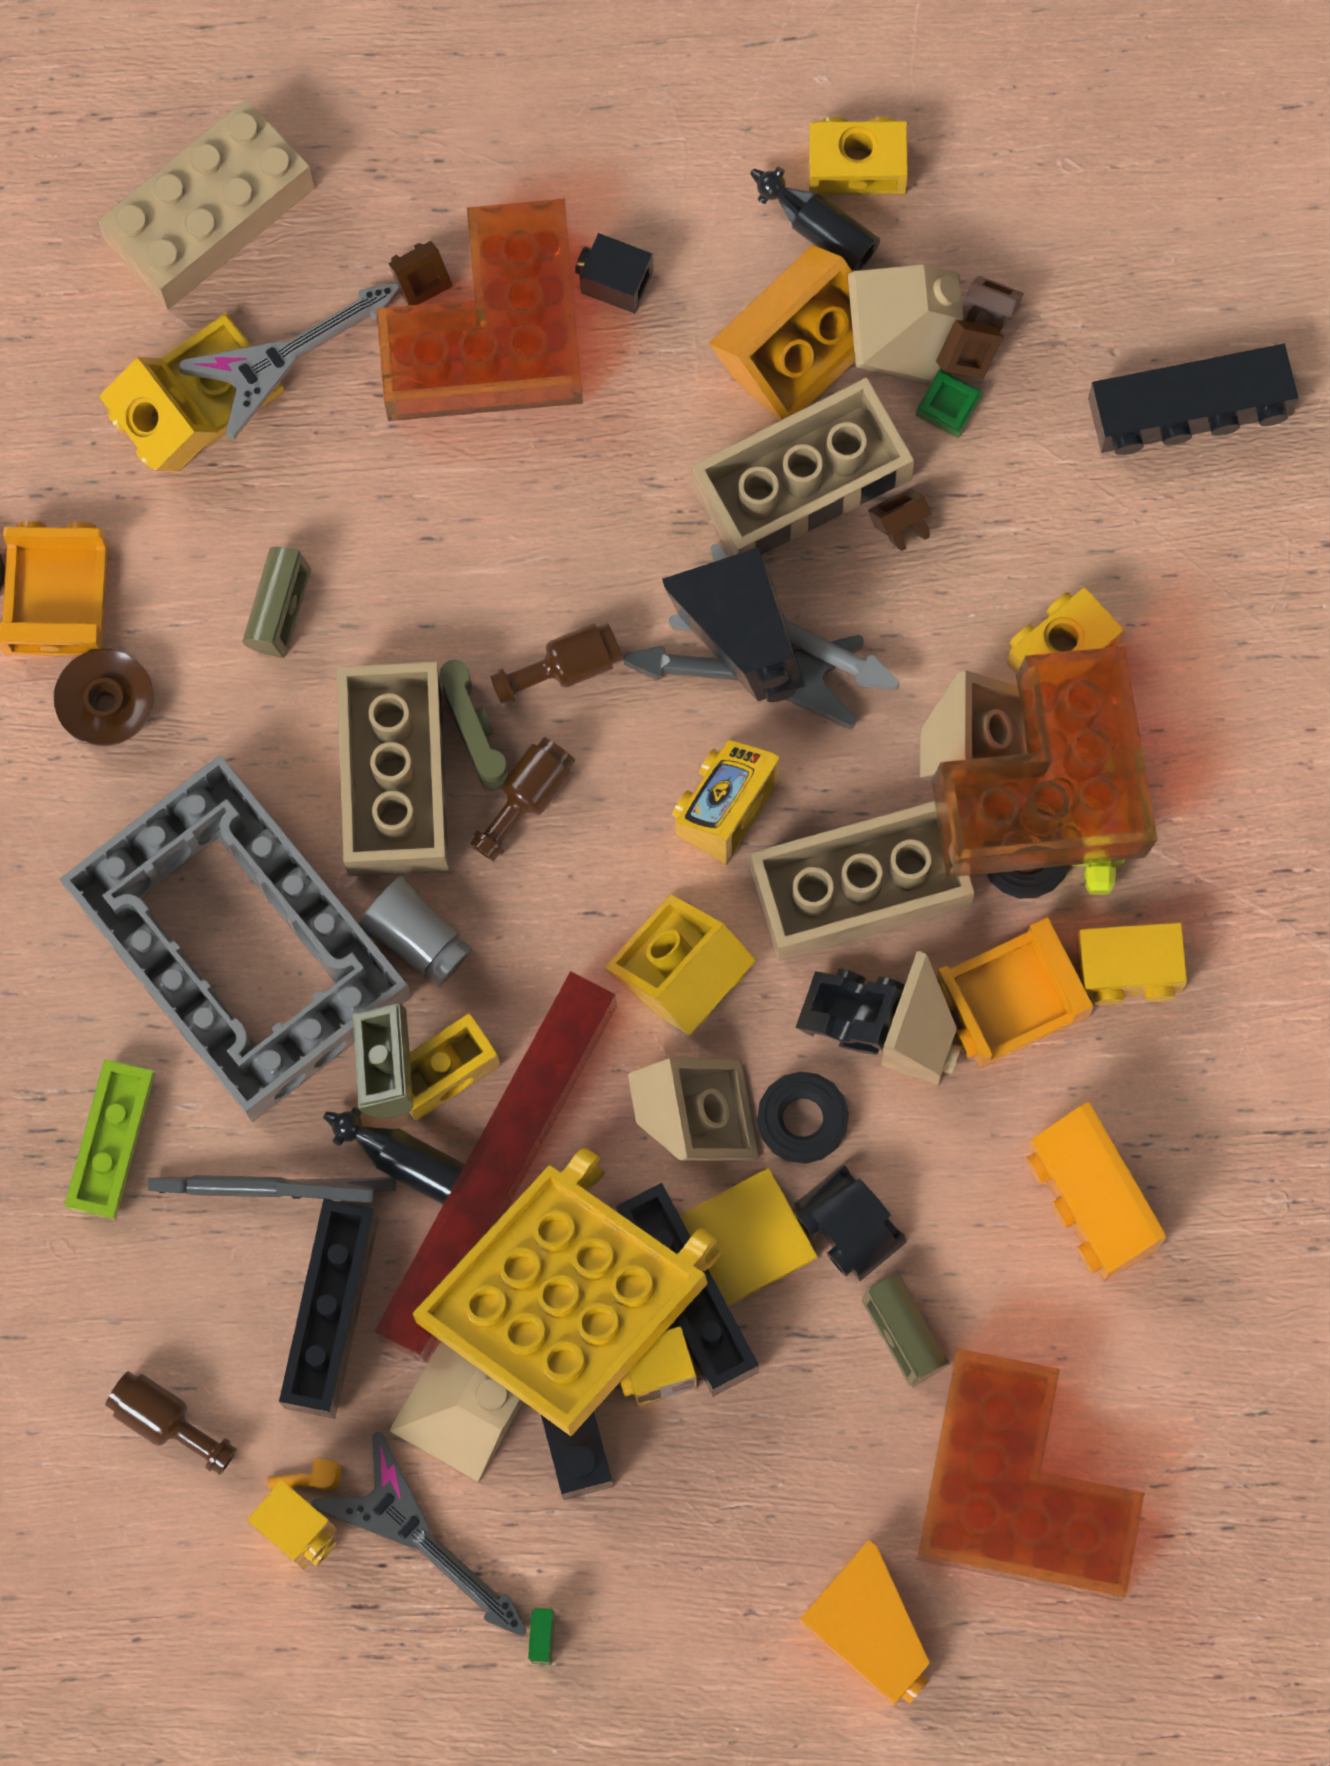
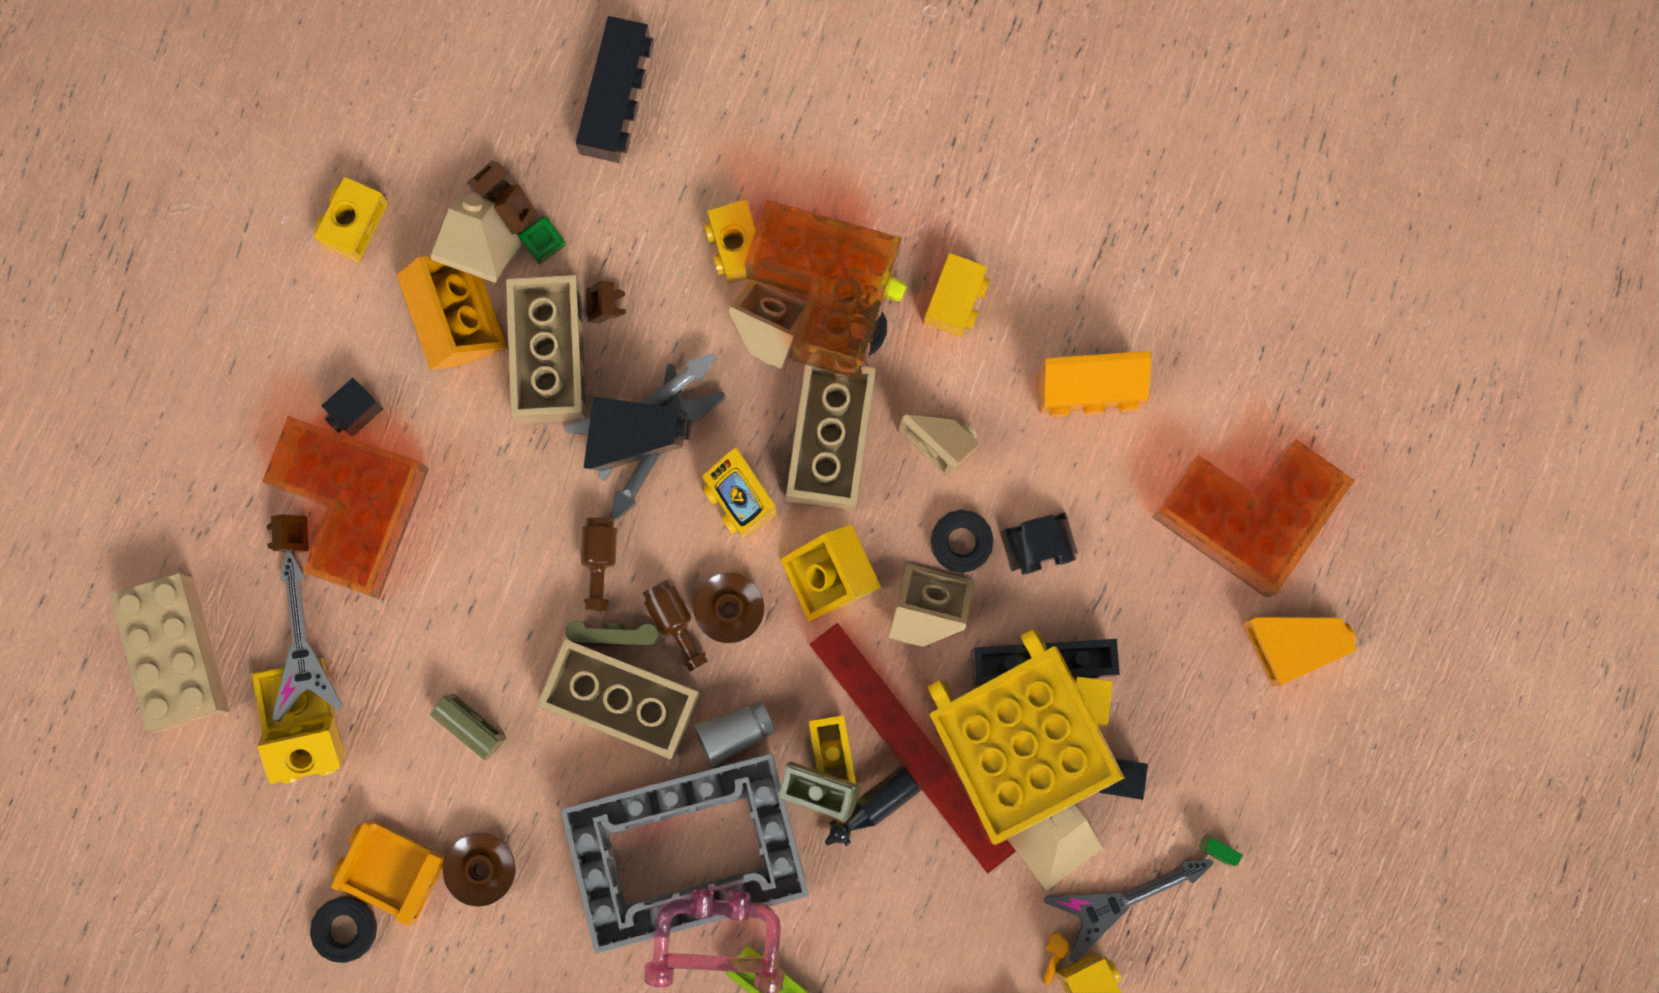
camera: 75 degrees left, 5 degrees up
dark grey piece [148,1175,396,1203] -> none
black brick [279,1199,379,1419] -> none
yellow tile [679,1168,818,1307] -> none
black wheel [750,167,880,272] -> none
black cylinder [795,969,905,1055] -> none
olive brick [861,1274,950,1387] -> none
light orange panel [936,917,1094,1068] -> none
none -> clear pink bar [644,889,784,993]
none -> reddish brown dish [694,573,764,643]

